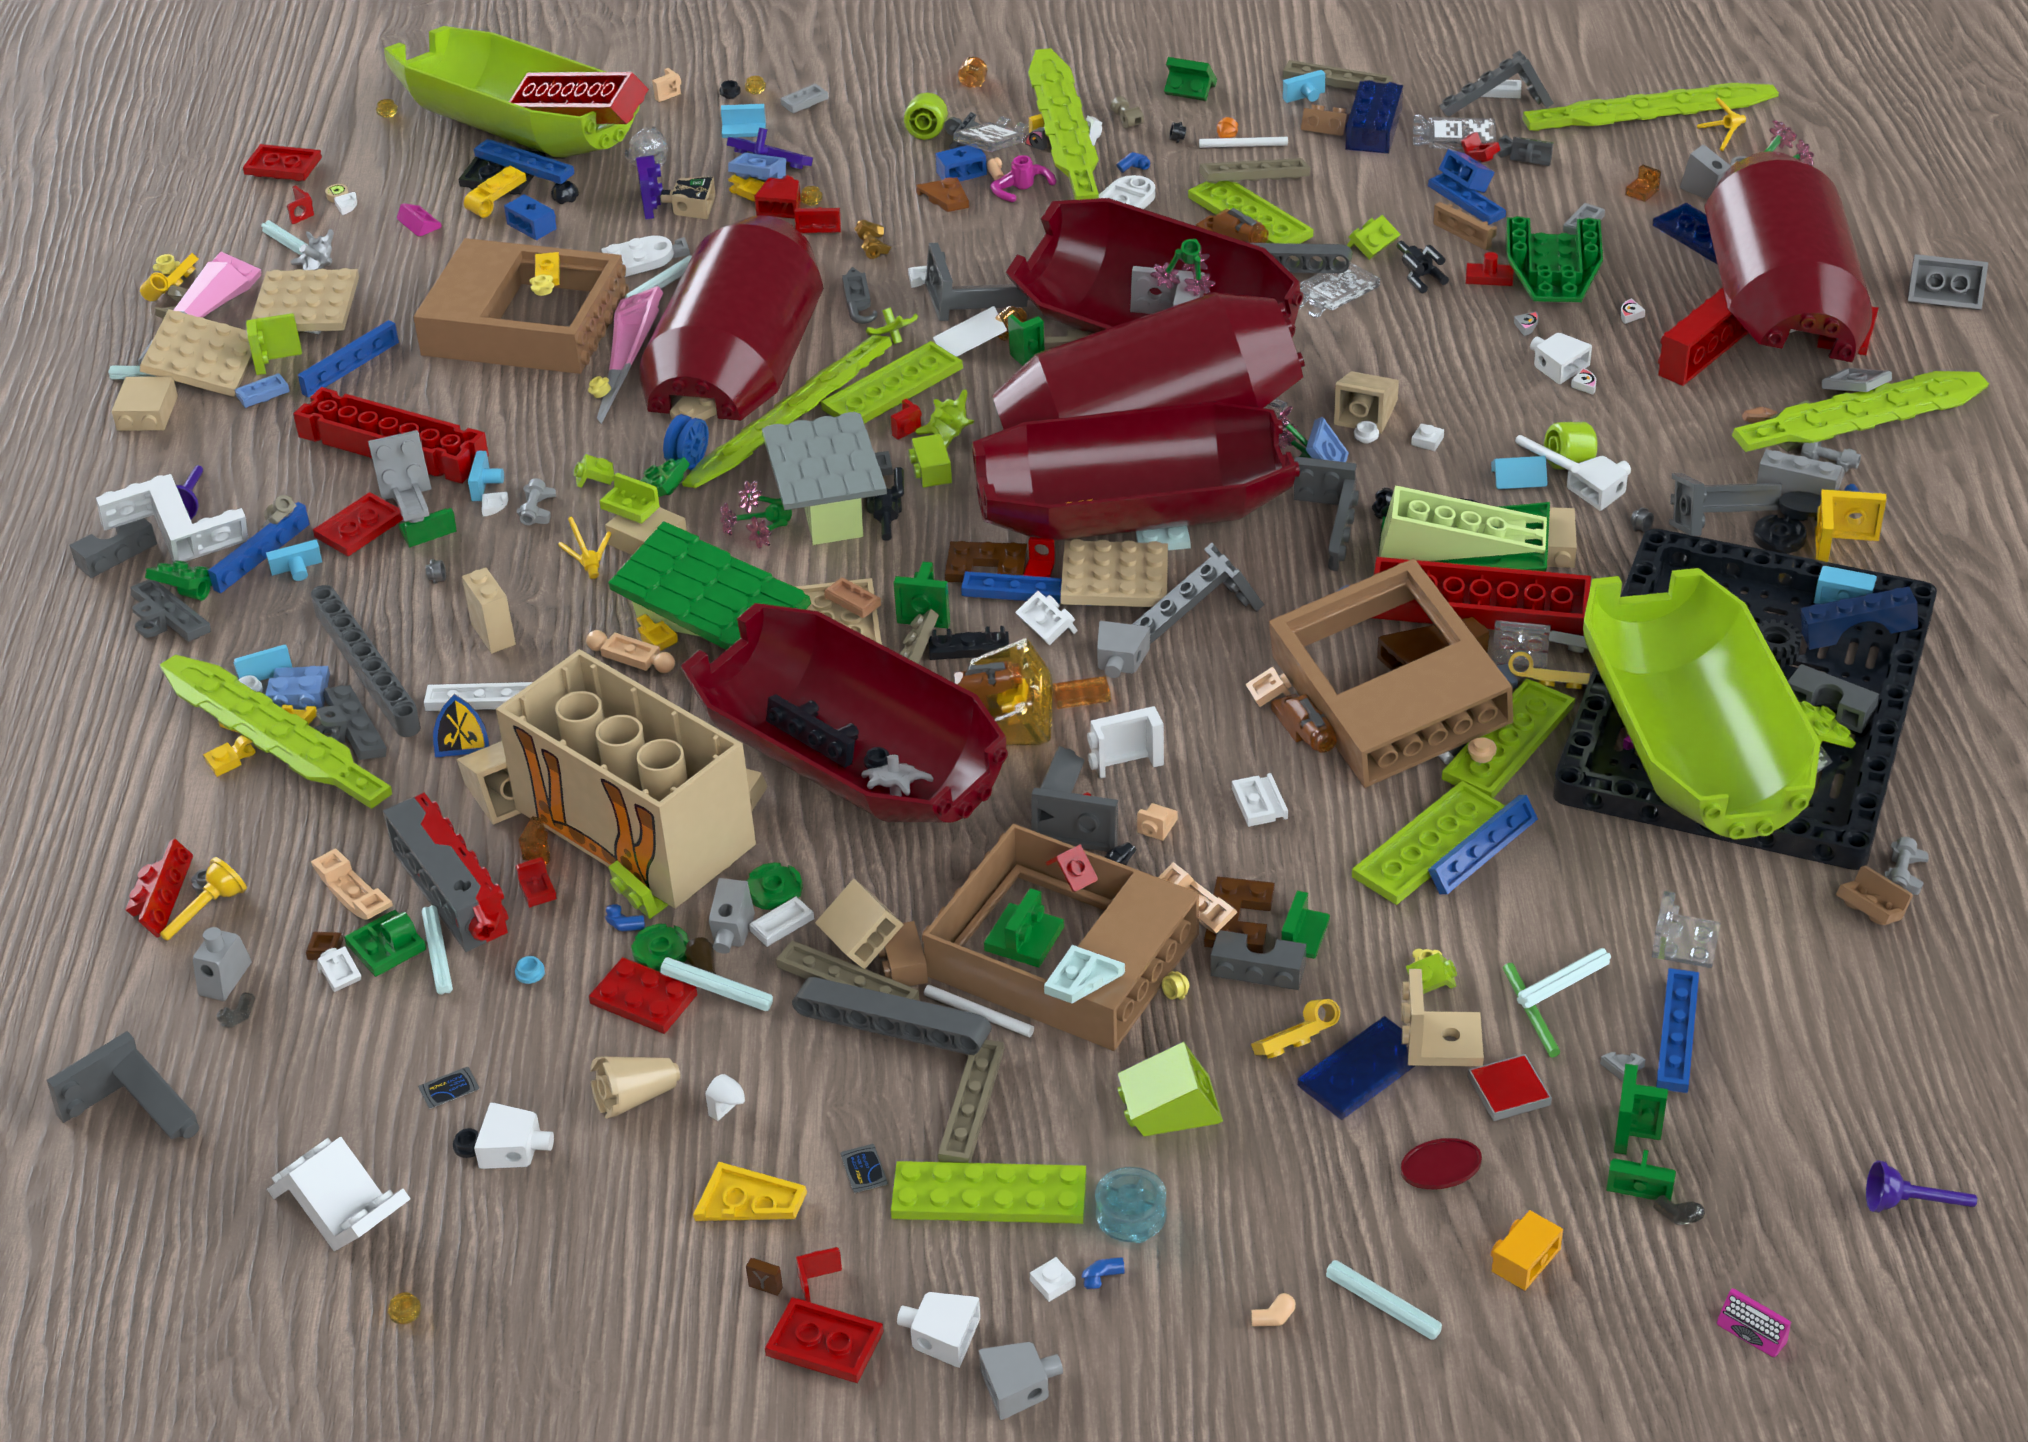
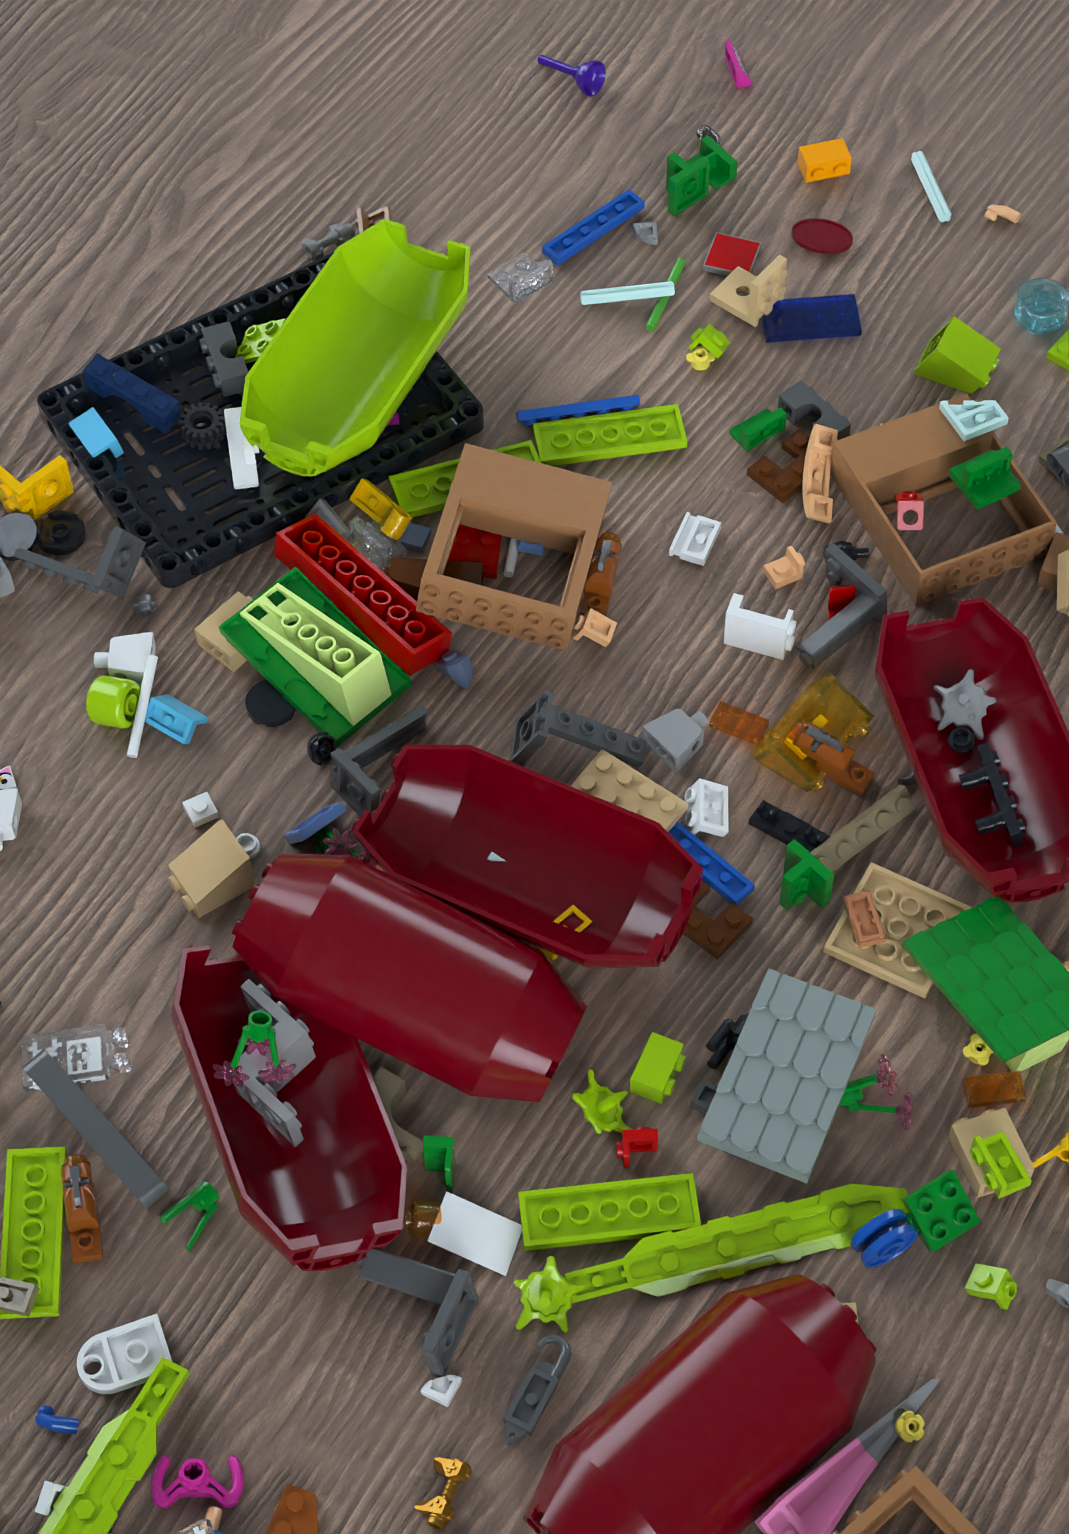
camera: 145 degrees left, 15 degrees up
yellow plate [1251,999,1340,1059] -> none

